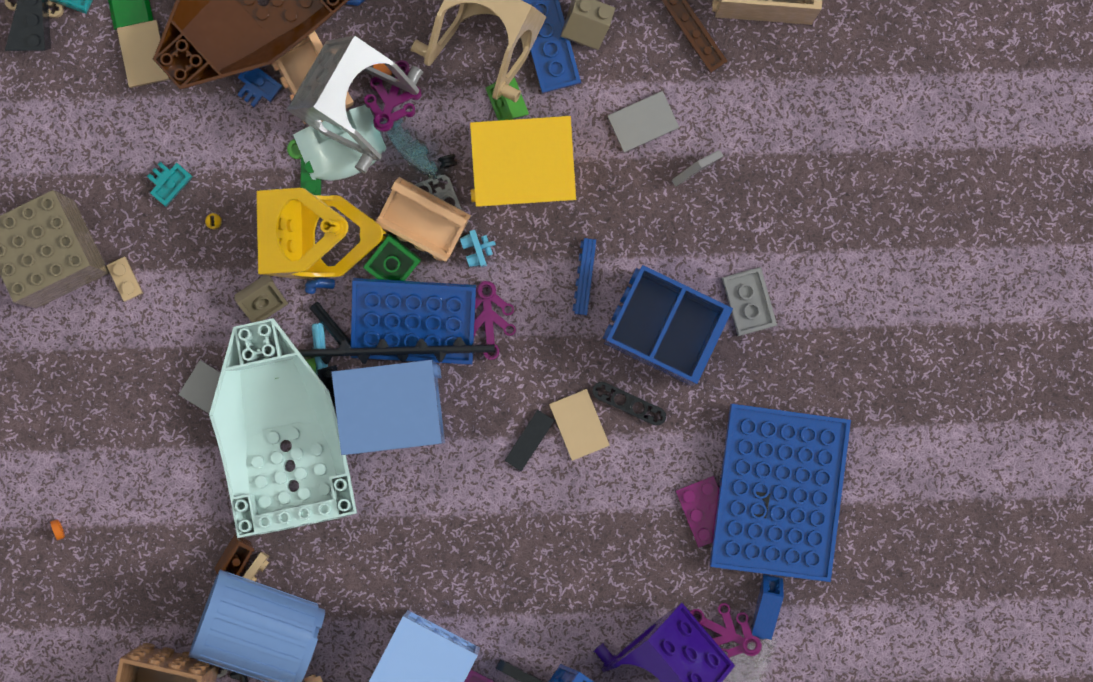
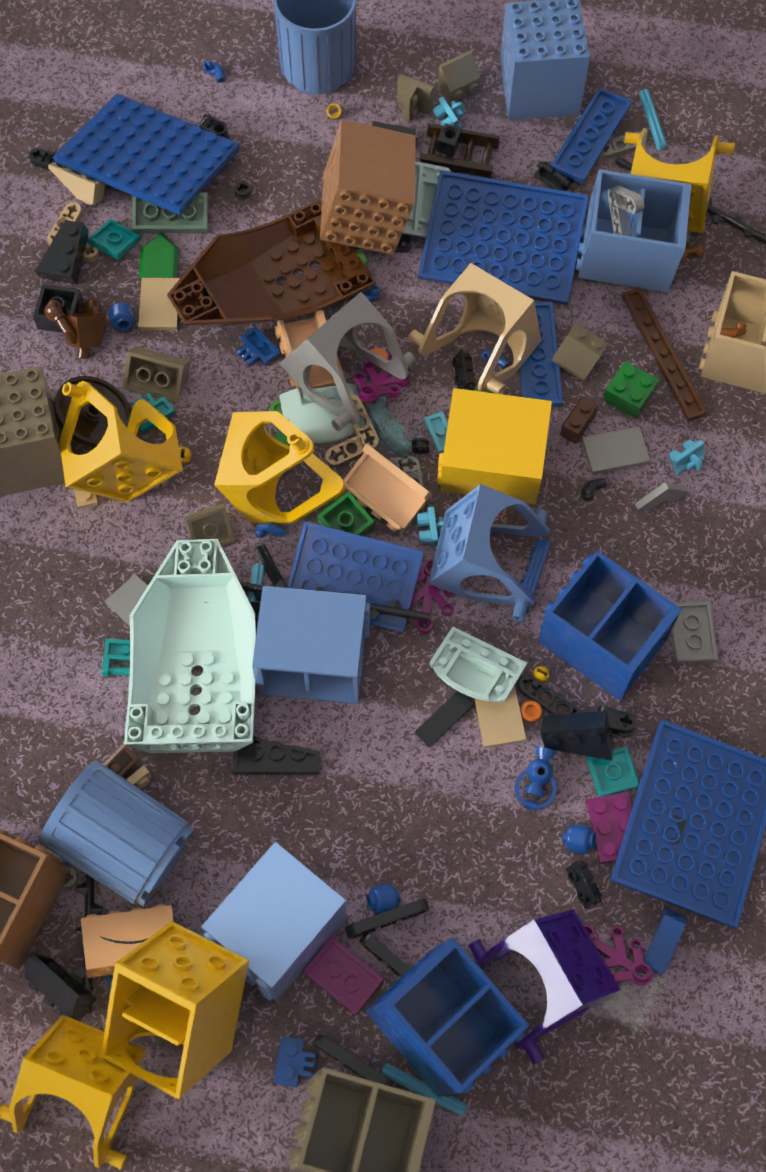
camera: 15 degrees right, 20 degrees down
none -> black brick [33,284,83,333]
none -> reddish brown torso [44,298,106,359]
none -> dark brown dish [53,376,131,448]
none -> yellow piece [60,381,183,502]
none -> teal plate [102,639,130,677]
none -> blue head [108,302,135,331]
none -> dark tan slope [122,346,191,403]
none -> black wing [233,736,320,775]
none -> tan beam [324,395,379,466]
none -> black beam [344,898,430,939]
none -> blue head [366,884,401,915]
none -> medium azure plate [424,411,448,455]
none -> medium blue piece [428,484,550,622]
none -> light aqua slope [429,627,527,702]
none -> black hinge [452,349,476,390]
none -> blue arm [481,350,510,369]
none -> blue piece [514,746,557,811]
none -> orange tile [520,701,542,723]
none -> yellow hinge [533,665,550,683]
none -> black wedge [540,711,614,761]
none -> reddish brown brick [560,396,598,444]
none -> blue head [562,824,596,854]
none -> black hinge [566,861,602,909]
none -> black arm [581,478,606,500]
none -> teal tile [586,746,640,797]
none -> black piece [597,706,636,737]
none -> green brick [603,361,659,419]
none -> medium azure hips [669,439,705,475]

